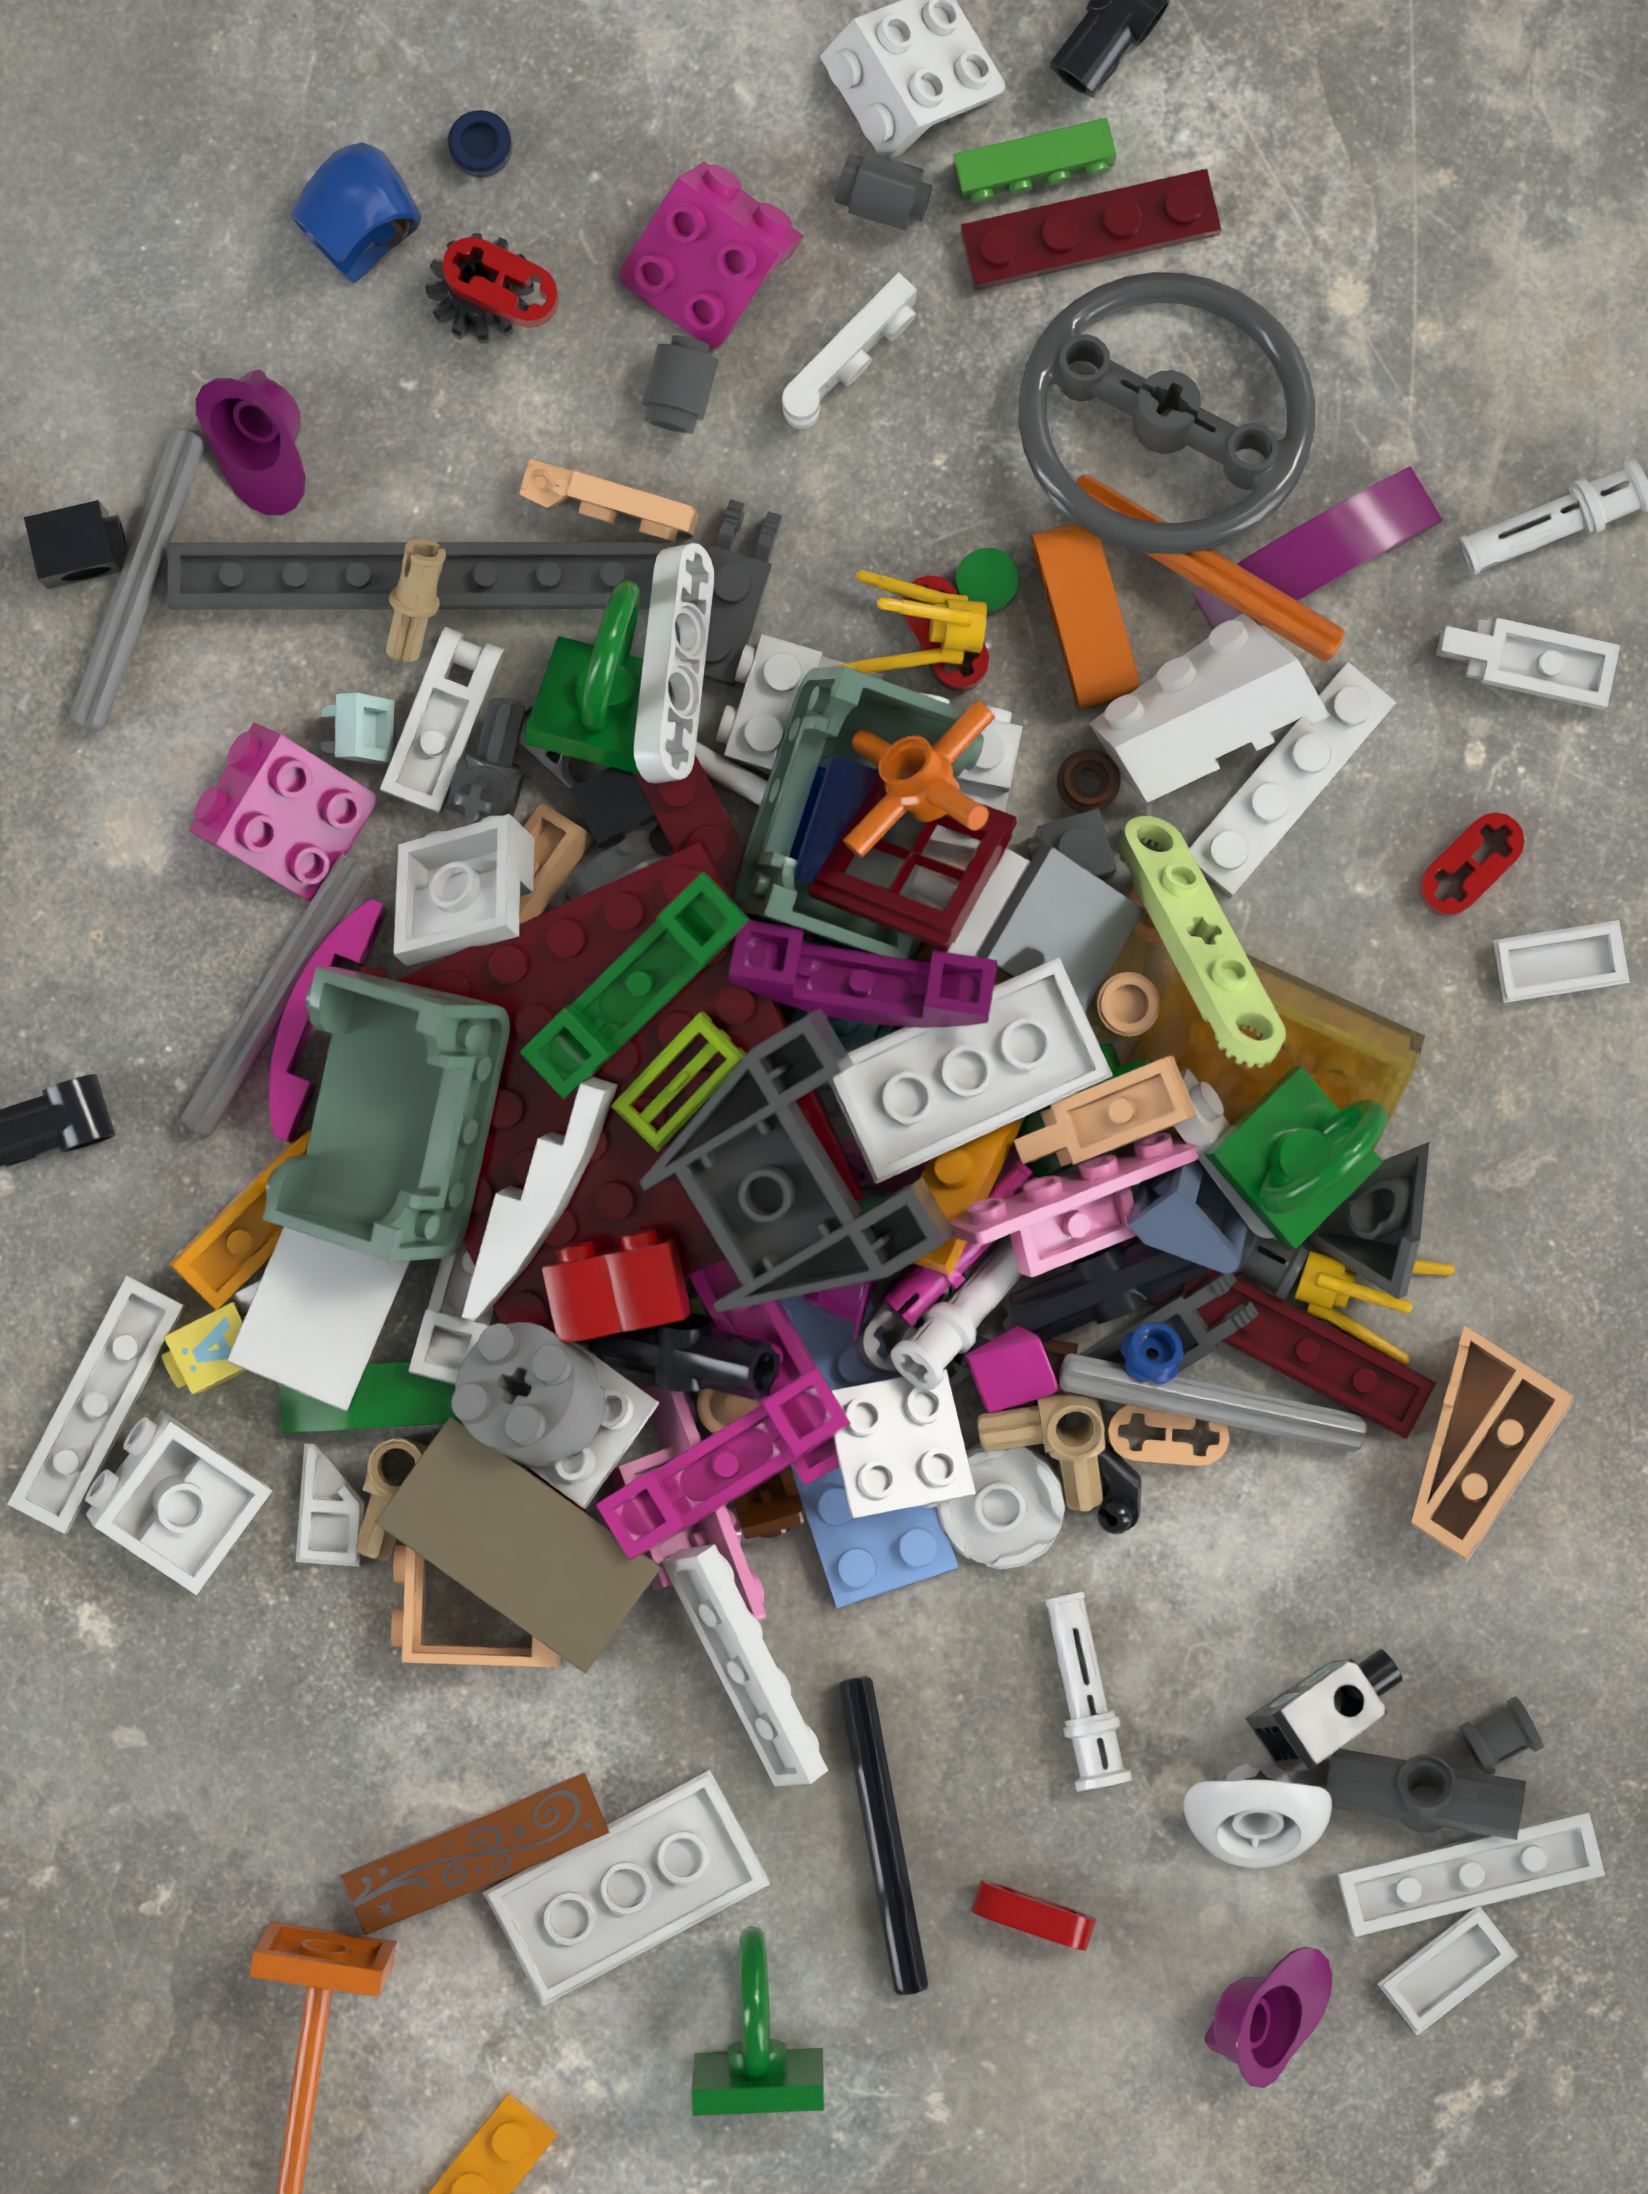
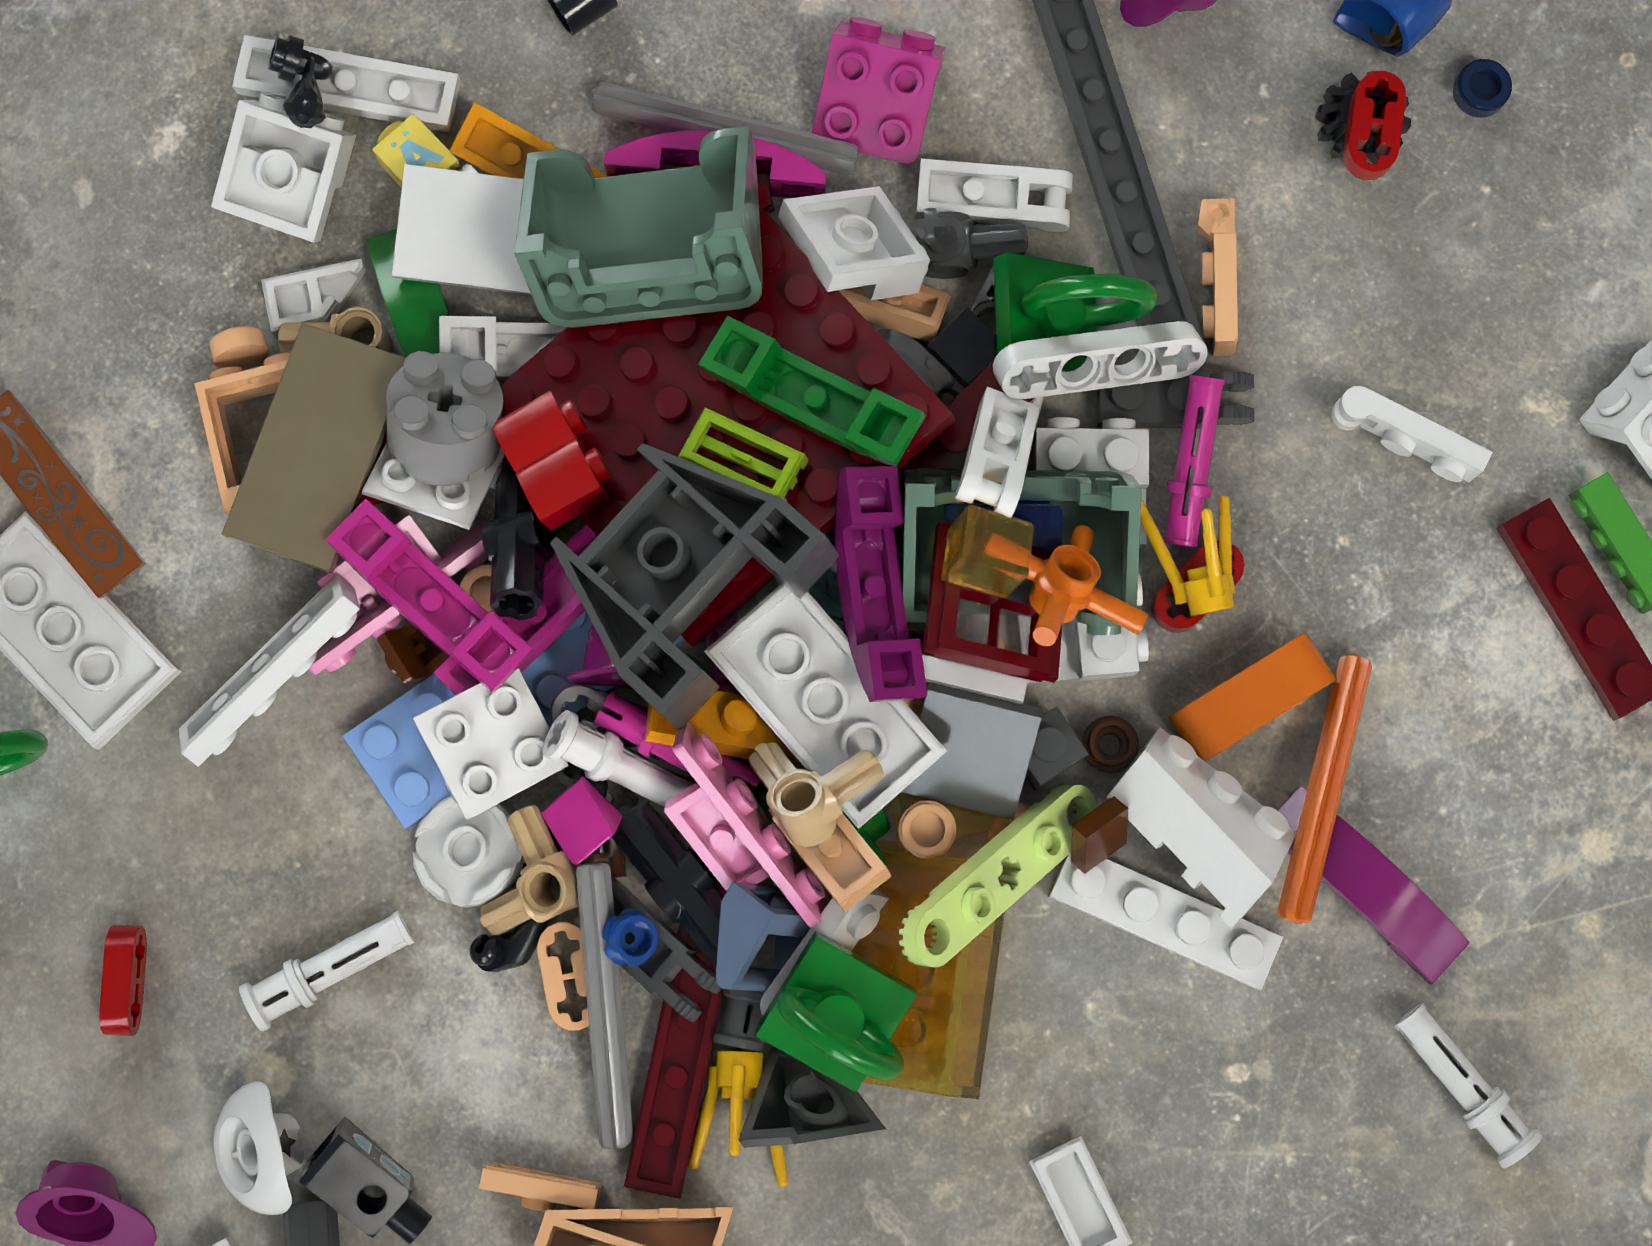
camera: 70 degrees right, 5 degrees down
light aqua tile [321,692,394,765] -> none
tan axle [386,539,446,663] -> none
white slope [462,1077,618,1321] -> none
dark pink bracket [620,162,805,348] -> none
dark grey brick [642,335,718,434] -> none
dark grey brick [835,152,933,230] -> none
black axle [839,1676,928,1995] -> none
green tile [955,548,1019,614] -> none
dark grey piece [1018,272,1315,554] -> none
red beam [1419,812,1525,917] -> none
white hinge [1436,618,1620,710] -> none
none -> light nougat tile [209,326,269,369]
none -> black piece [268,35,333,129]
none -> light nougat plate [479,1162,603,1212]
none -> tan axle [749,742,884,847]
none -> clear yellow panel [941,504,1034,598]
none -> white plate [954,387,1040,519]
none -> reddish brown tile [1071,796,1128,874]
none -> dark pink pin [1163,375,1225,547]

